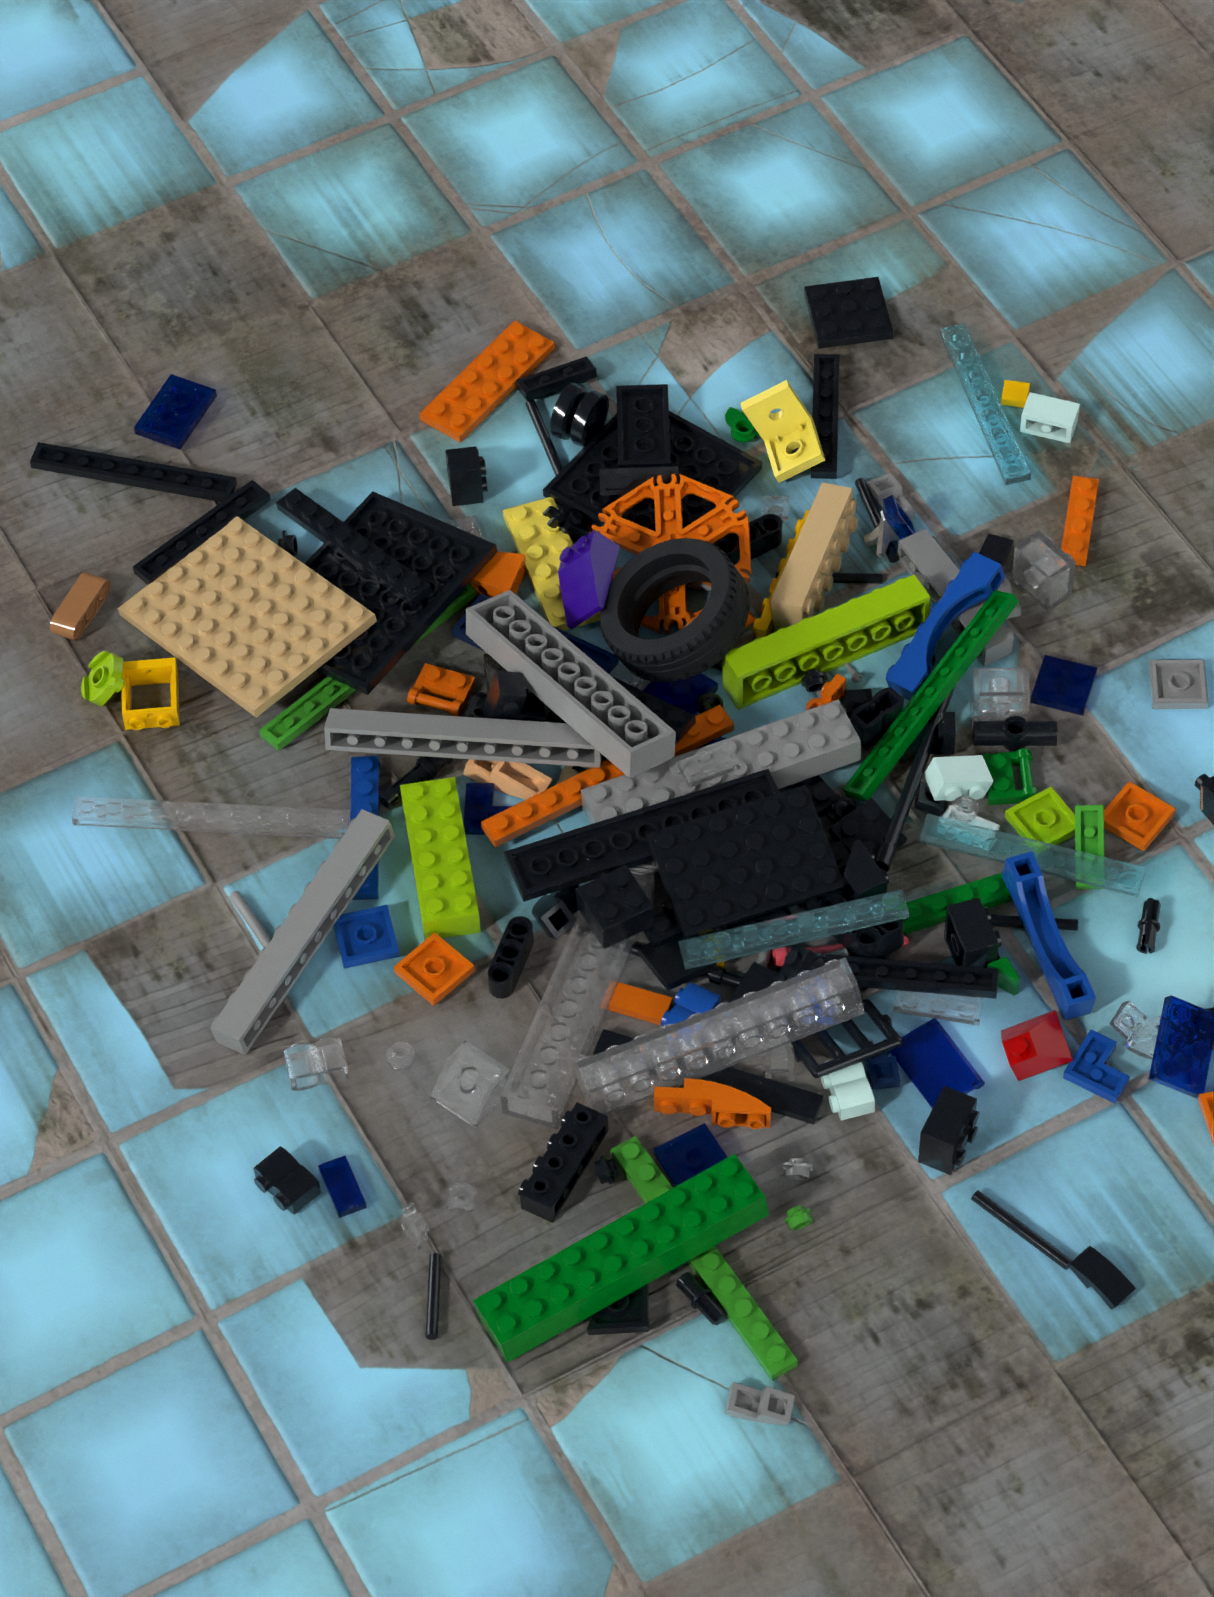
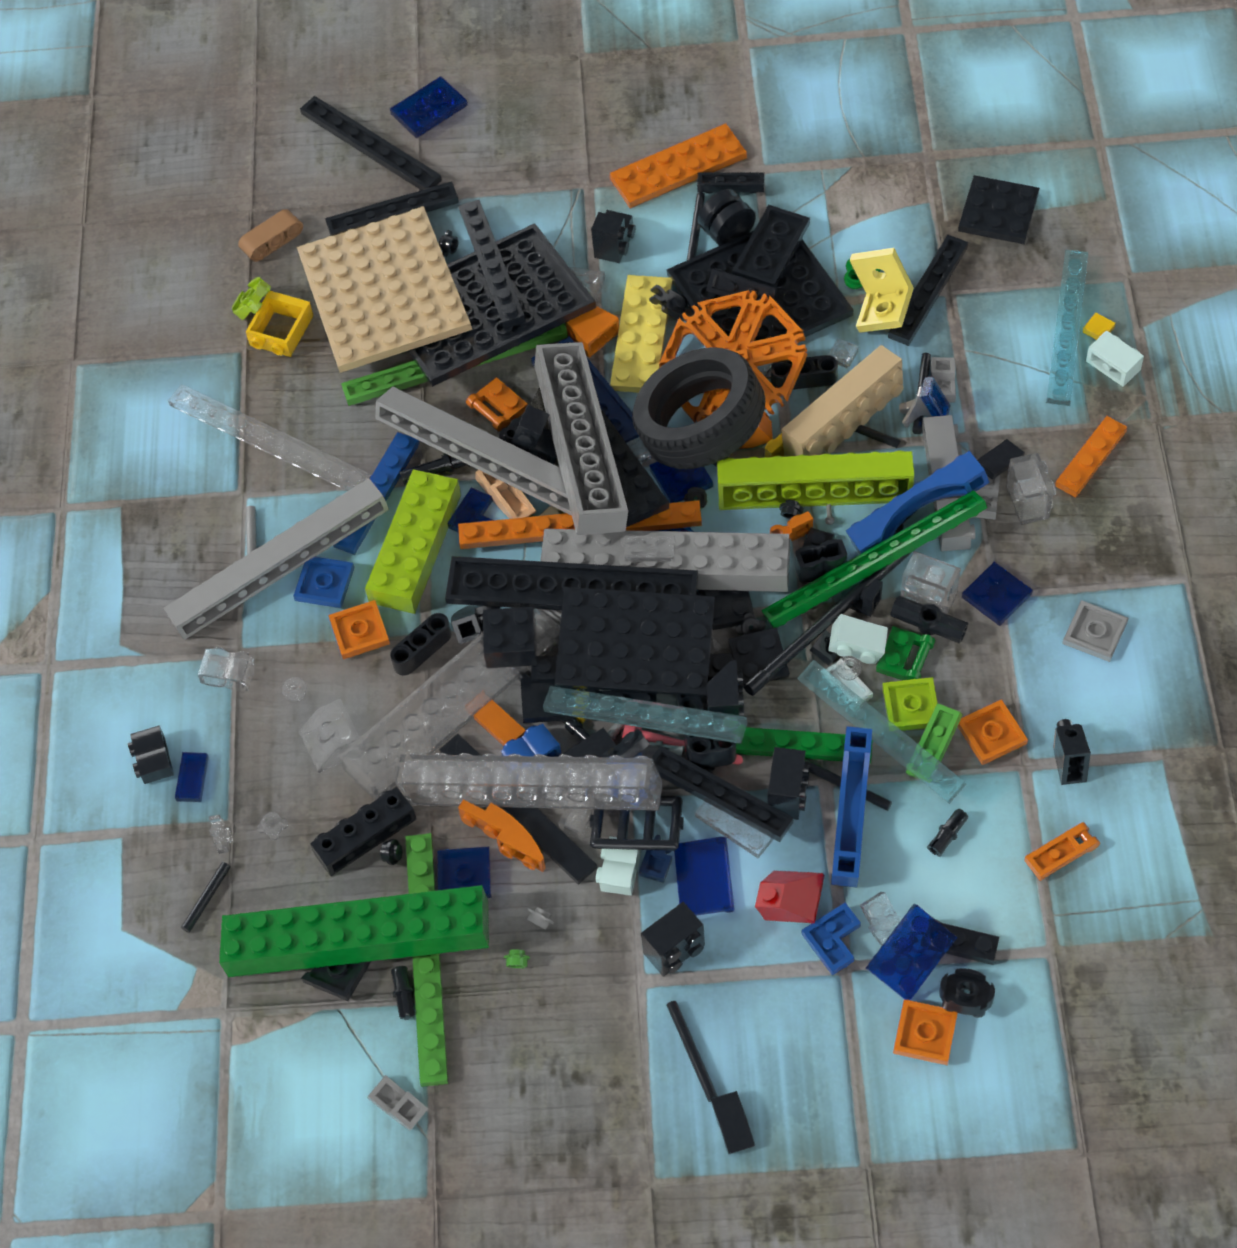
camera: 30 degrees right, 5 degrees up
dark purple slope [558,530,620,630] -> none
green slope [987,957,1020,995] -> none

